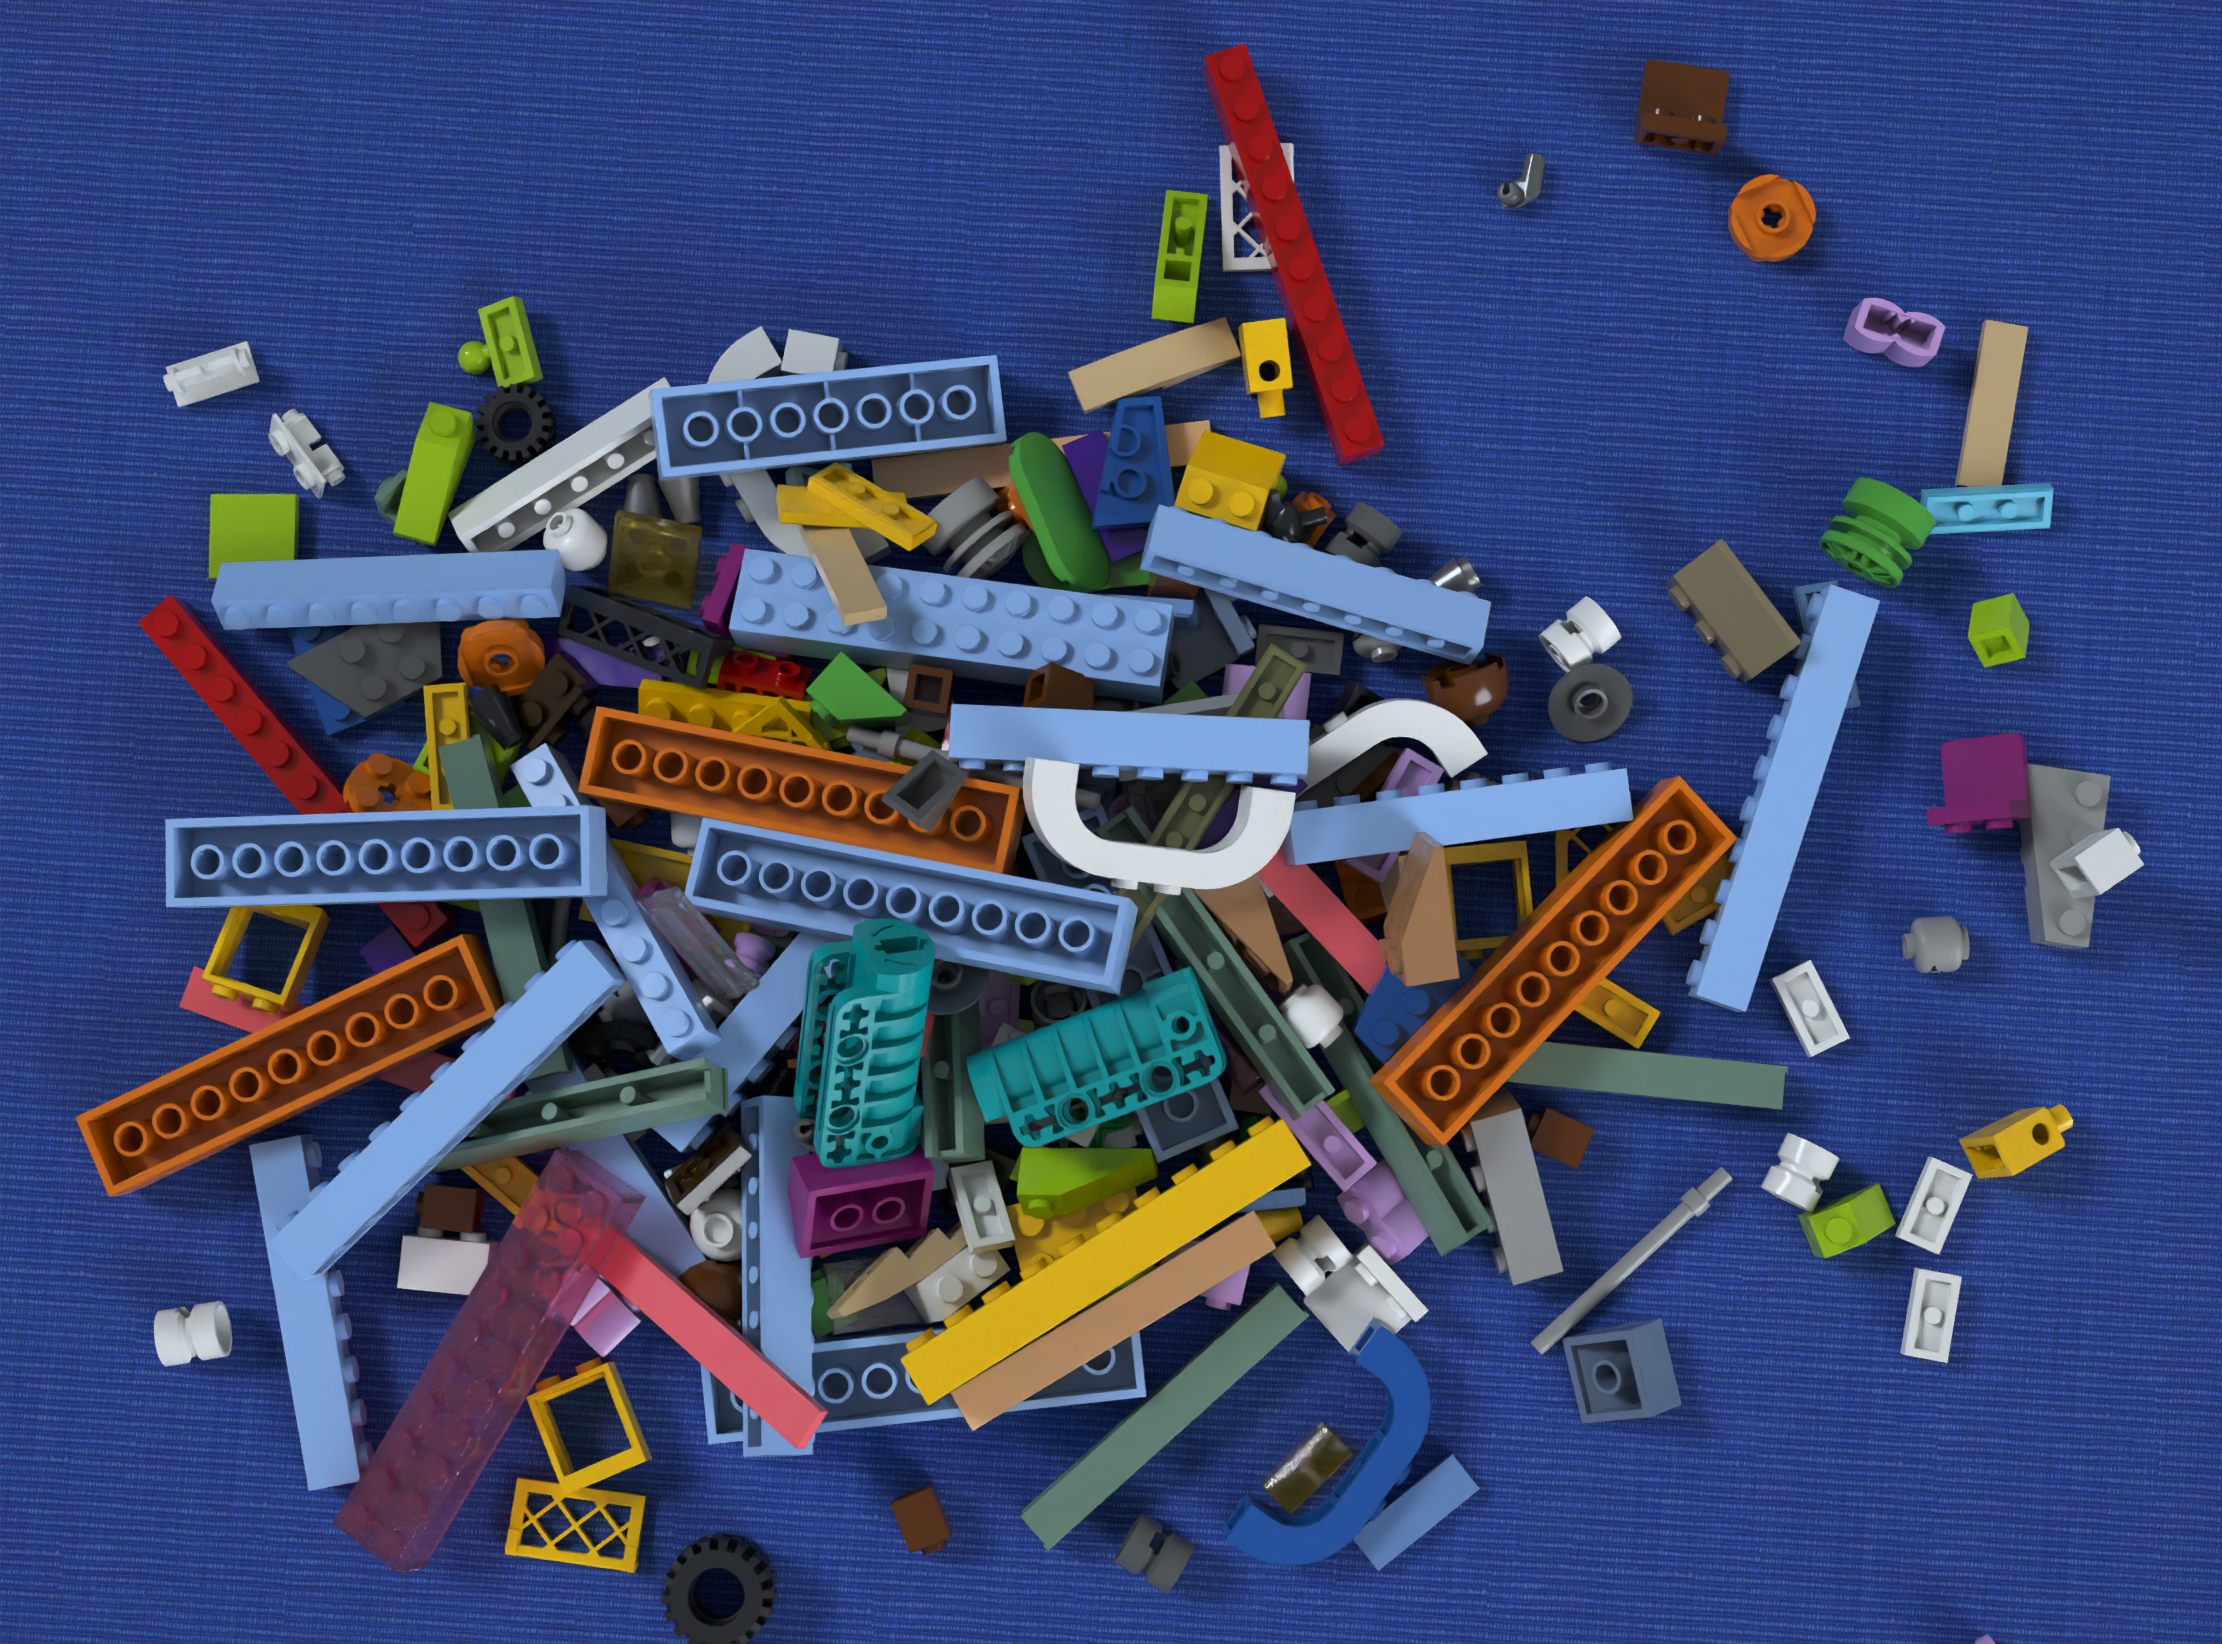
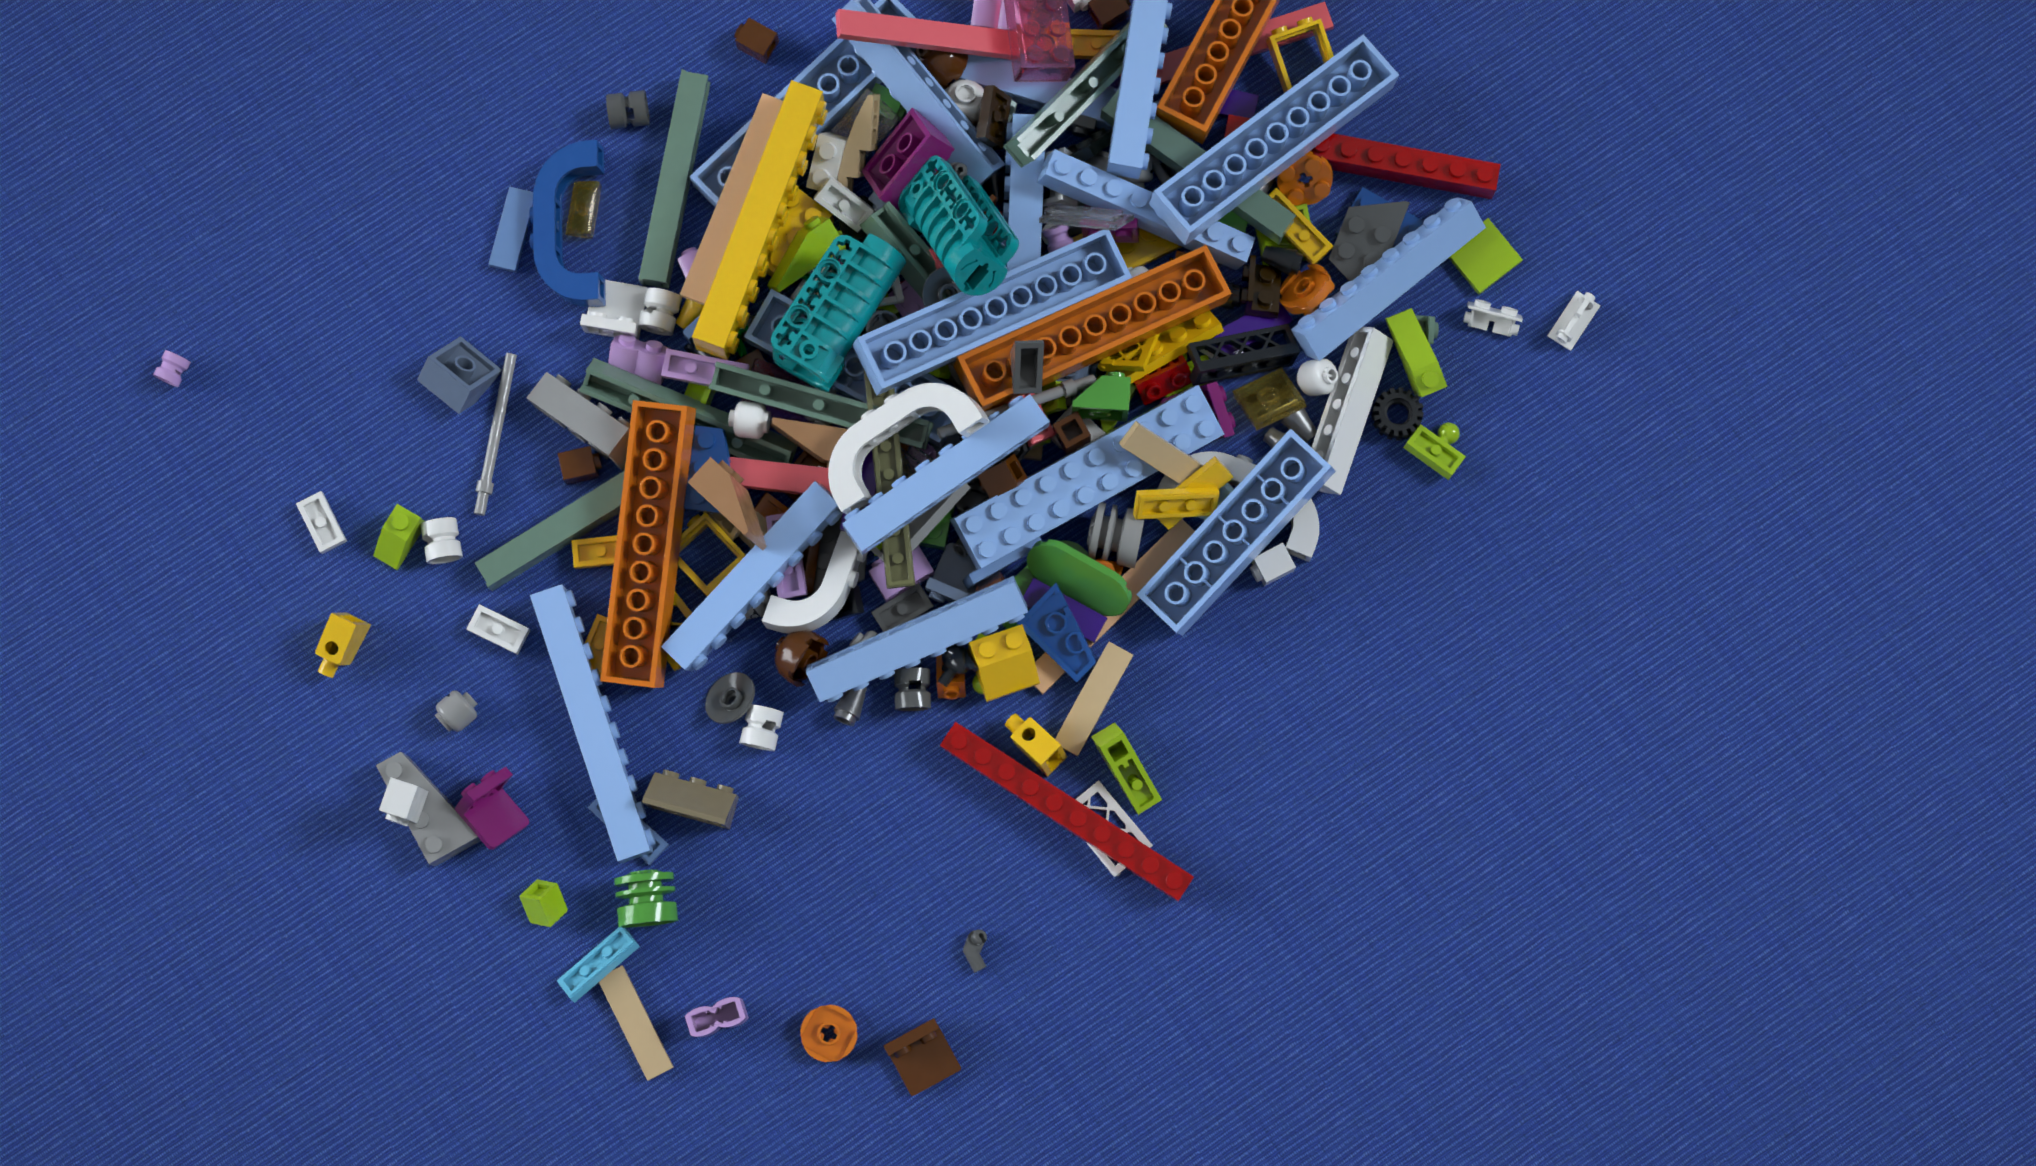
camera: 140 degrees right, 5 degrees down
white plate [1895,1157,1972,1255] -> none

